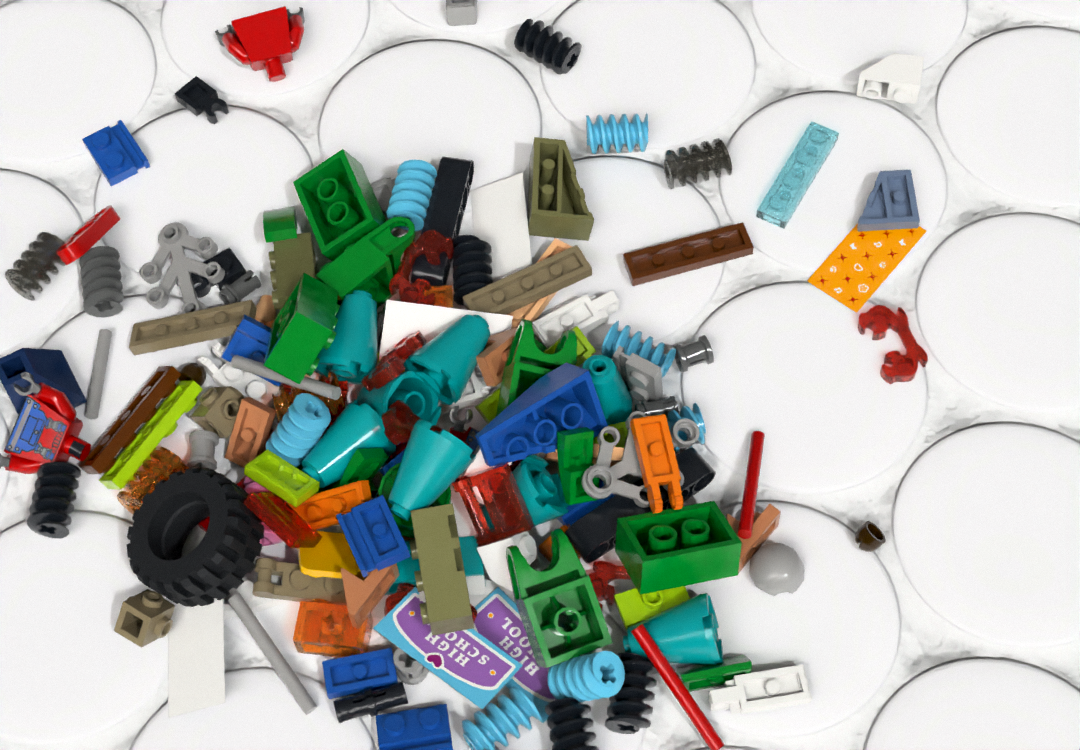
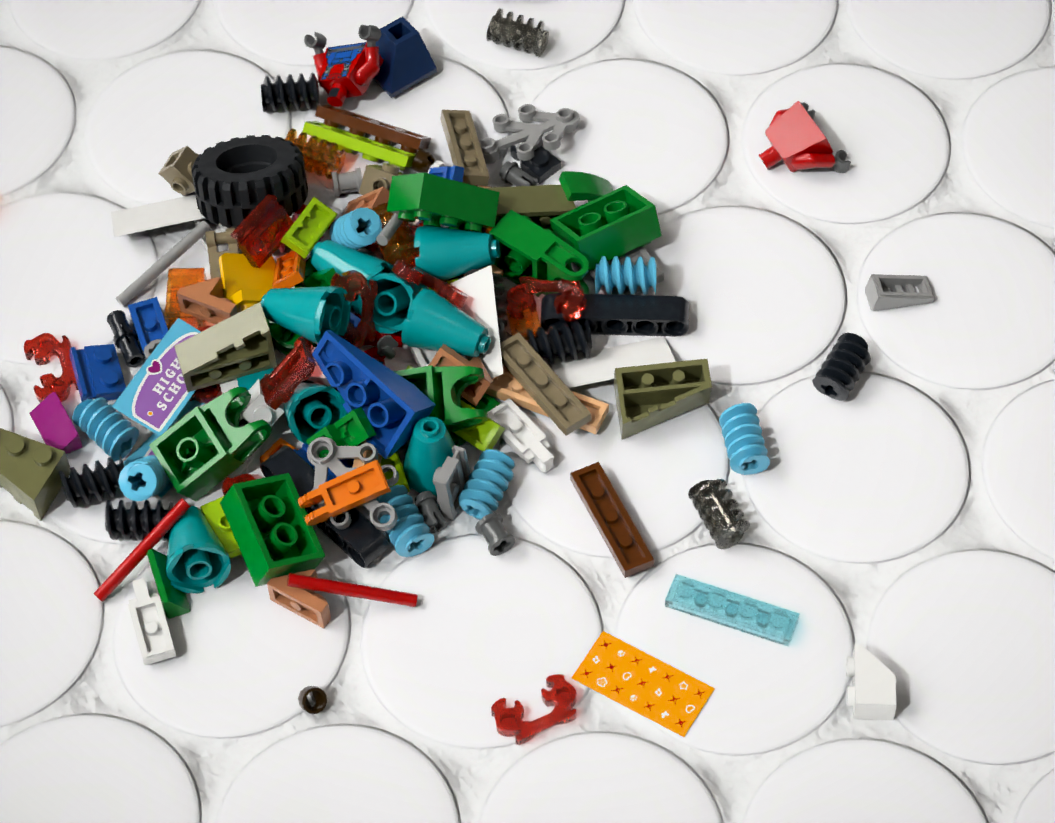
camera: 80 degrees right, 5 degrees down
red beam [56,205,121,265] -> none
dark grey piece [79,246,124,318] -> none
blue plate [82,120,150,187] -> none
light grey bar [85,329,112,419] -> none
black plate [175,76,229,124] -> none
blue plate [336,495,411,578] -> none
light grey hair [749,543,804,596] -> none
sand blue wing [857,170,920,232] -> none

